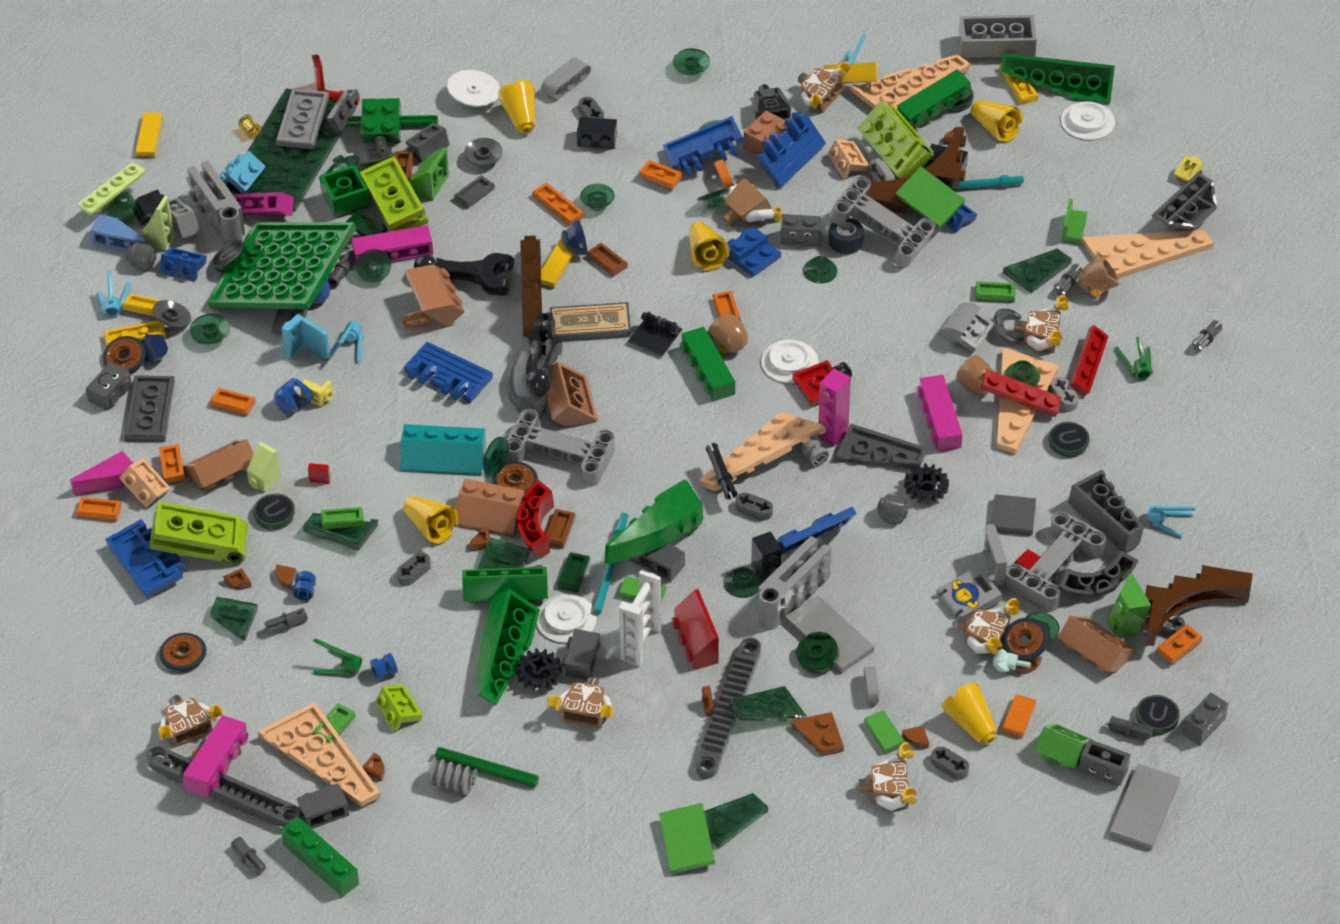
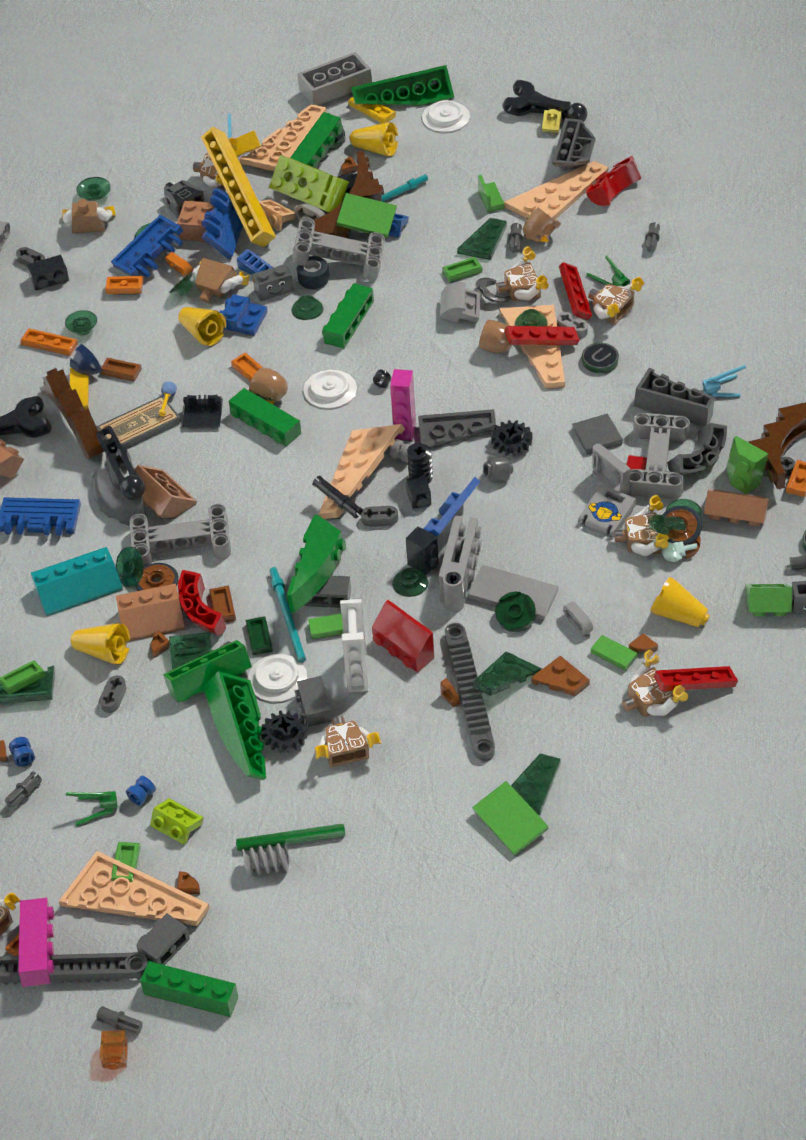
camera: 25 degrees left, 0 degrees up
red plate [792,360,834,406] -> none
dark pink brick [916,375,963,451] -> none
dark grey beam [931,746,969,780] -> none
orange tile [1002,694,1037,737] -> none
none -> medium nougat torso [62,199,116,233]
none -> clear orange brick [100,1030,128,1070]
none -> medium blue hinge [158,381,177,417]
none -> yellow brick [201,126,276,248]
none -> blue slope [237,249,274,275]
none -> green brick [322,283,374,349]
none -> black brick [406,475,432,509]
none -> black piece [407,443,433,483]
none -> black piece [502,80,588,122]
none -> red brick [586,155,642,206]
none -> torso [588,277,644,325]
none -> clear green plate [648,514,686,535]
none -> red plate [653,666,738,692]

